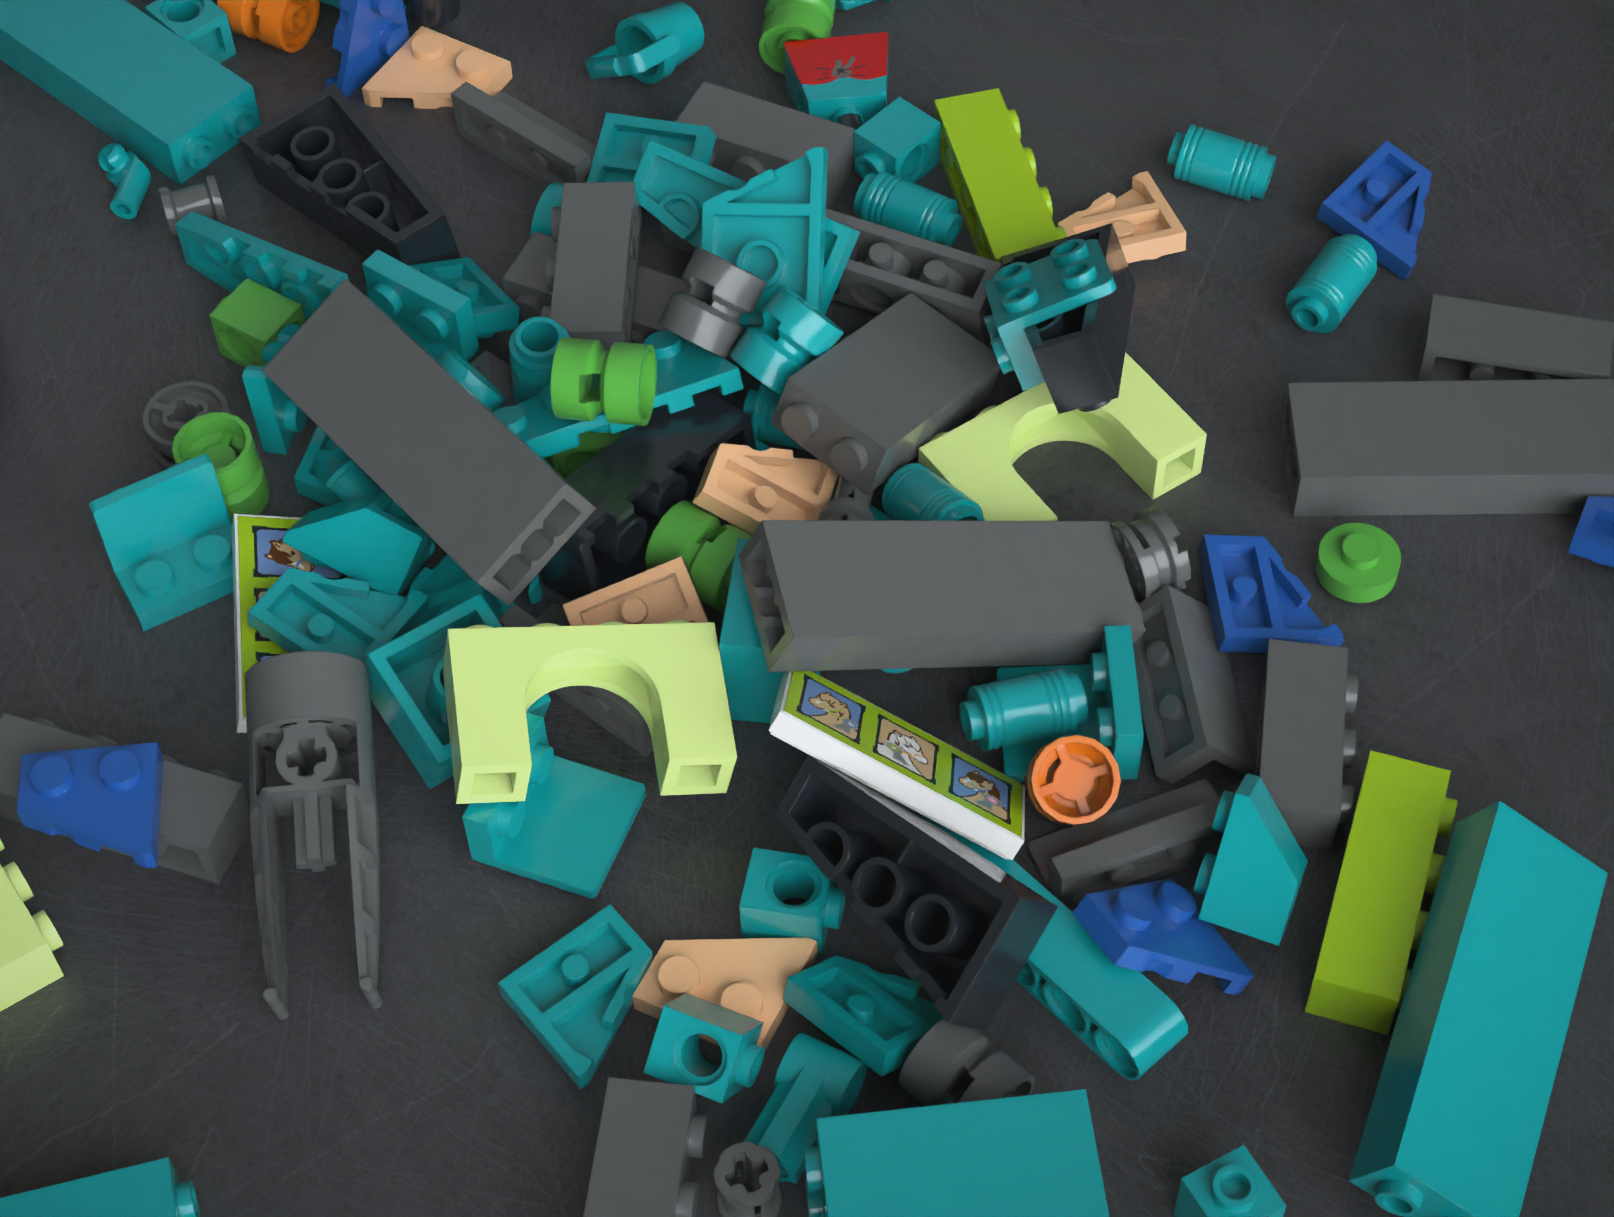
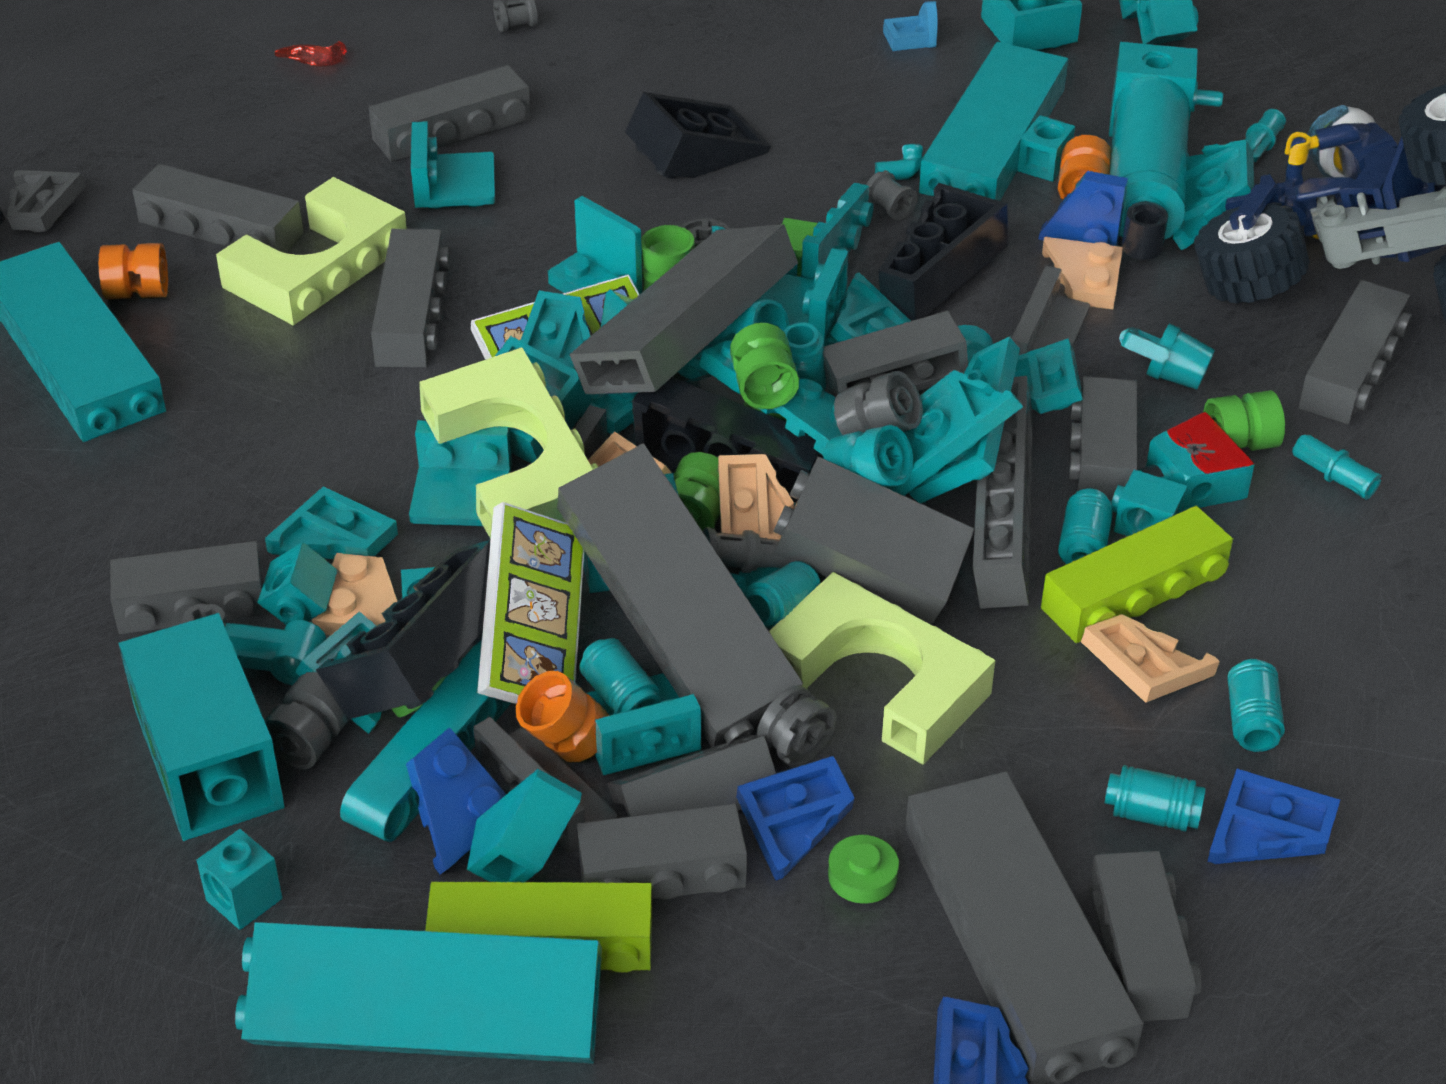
camera: 70 degrees right, 10 degrees down
blue wing [17,742,163,868] -> none
dark grey piece [245,651,383,1020] -> none
teal bracket [983,239,1117,391] -> none
black wedge [1001,223,1136,414] -> none

